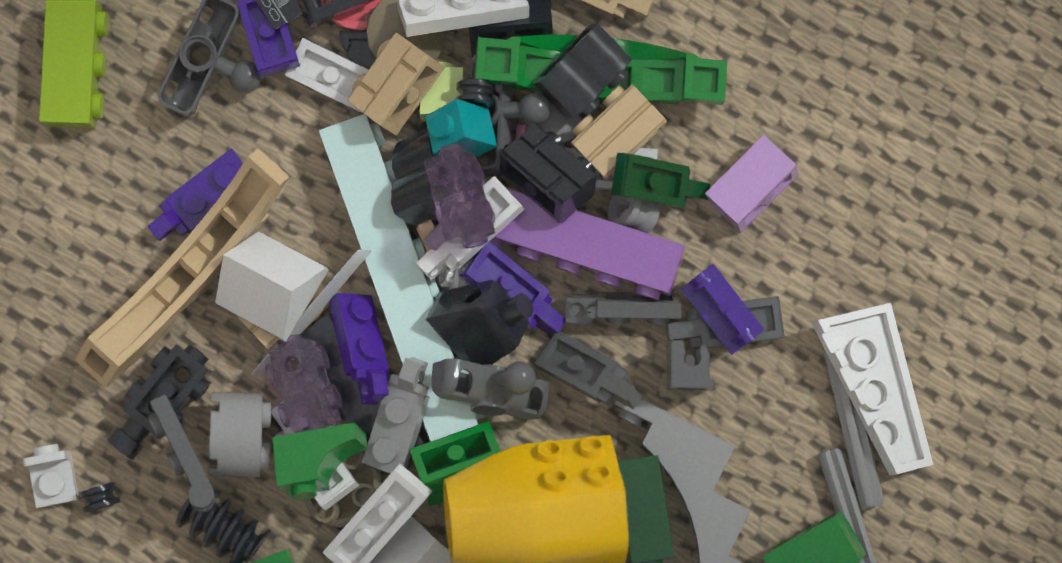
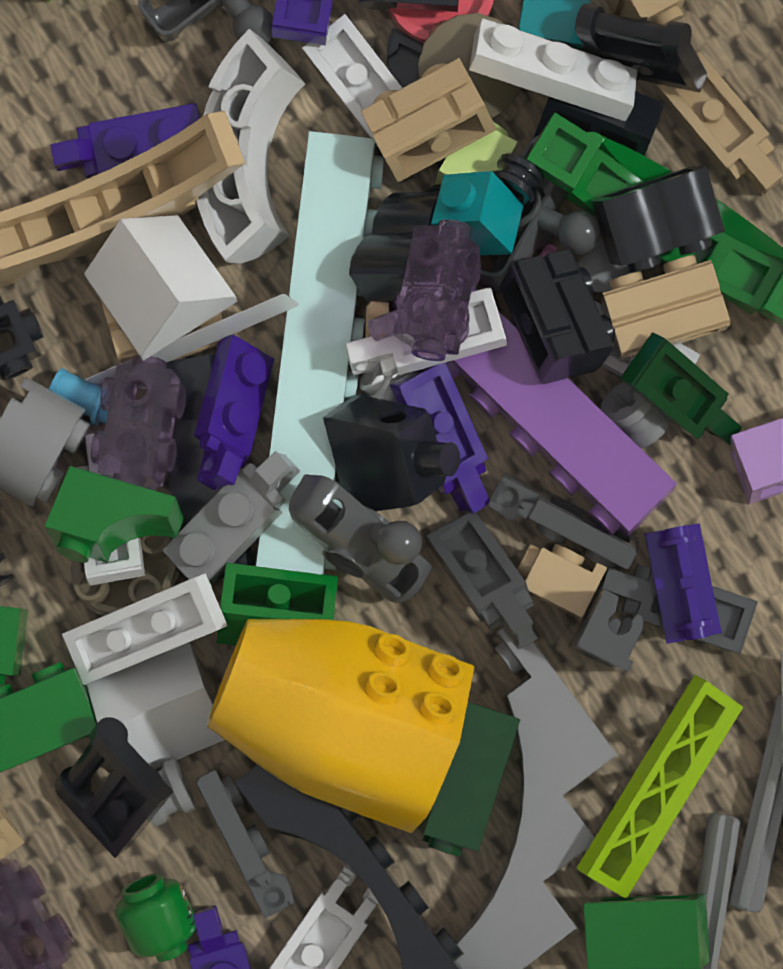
camera: 20 degrees right, 0 degrees up
none -> medium azure pin [49,368,122,426]
none -> white brick [197,29,305,264]
none -> tan brick [517,544,607,619]
none -> lime fence [576,675,743,899]

